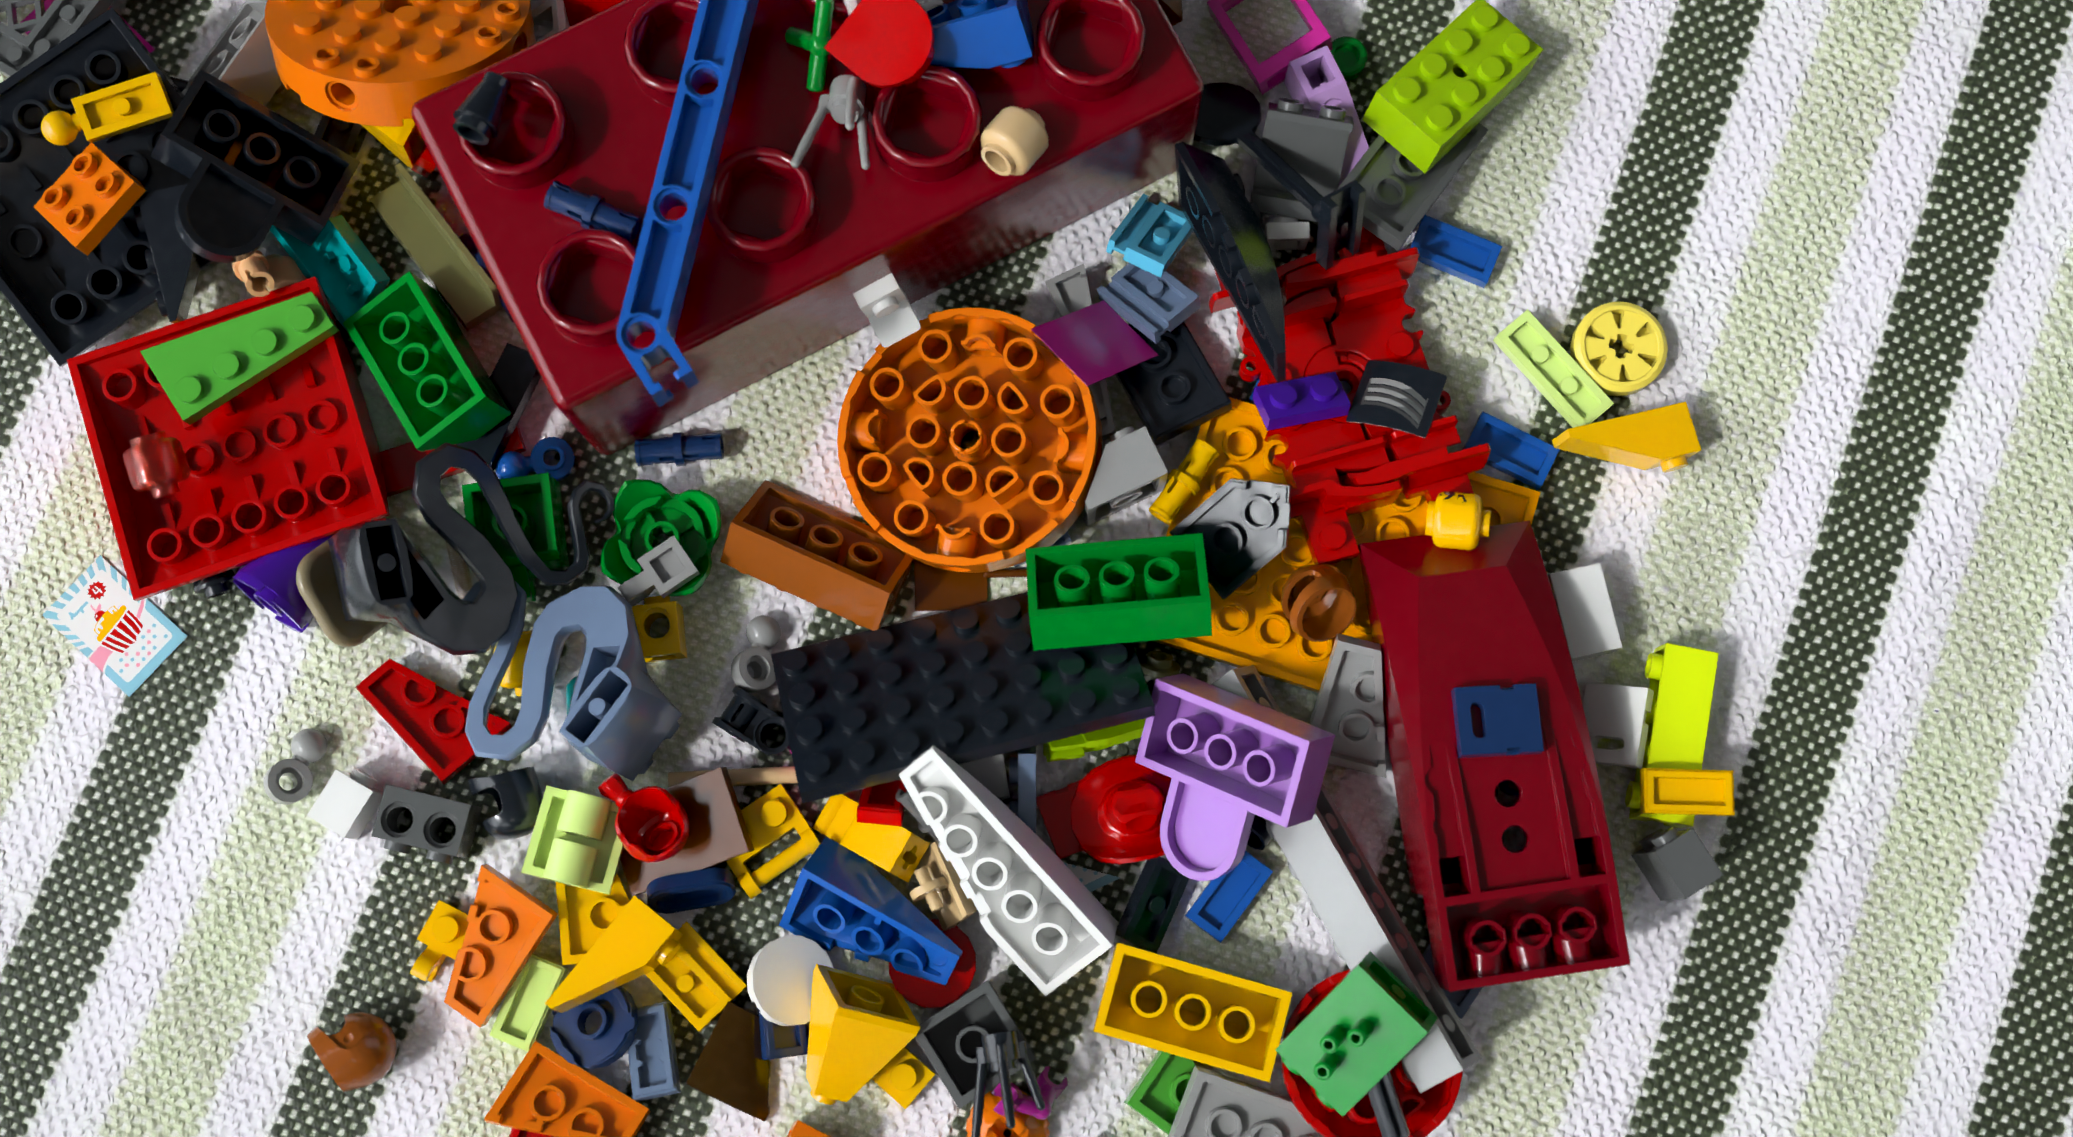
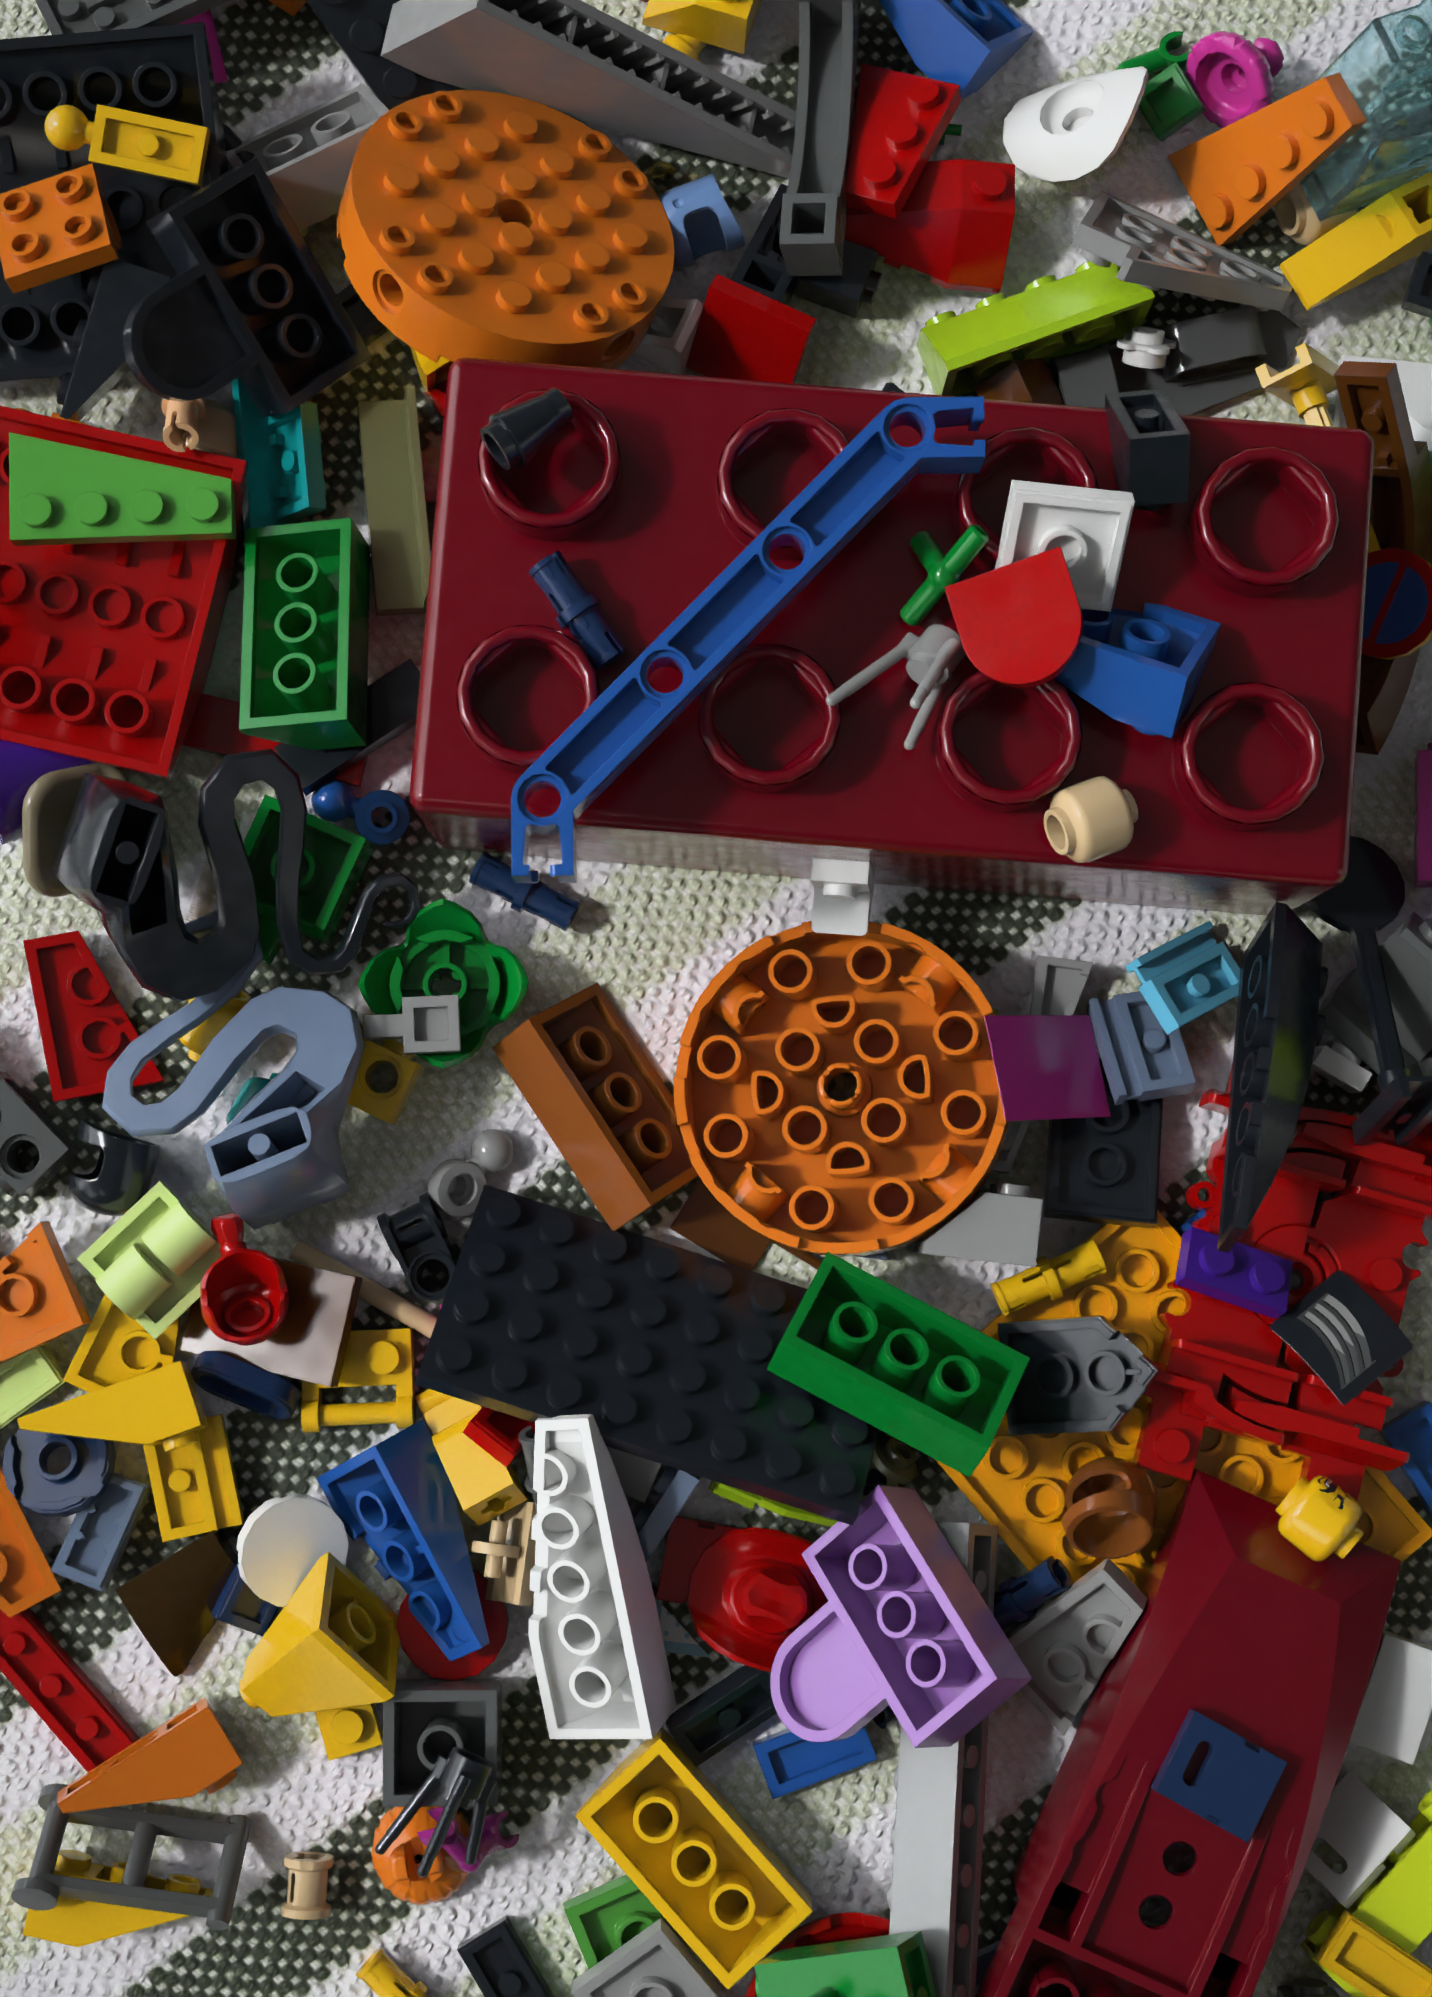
camera: 30 degrees right, 5 degrees up
none -> dark blue pin [994,1556,1072,1629]

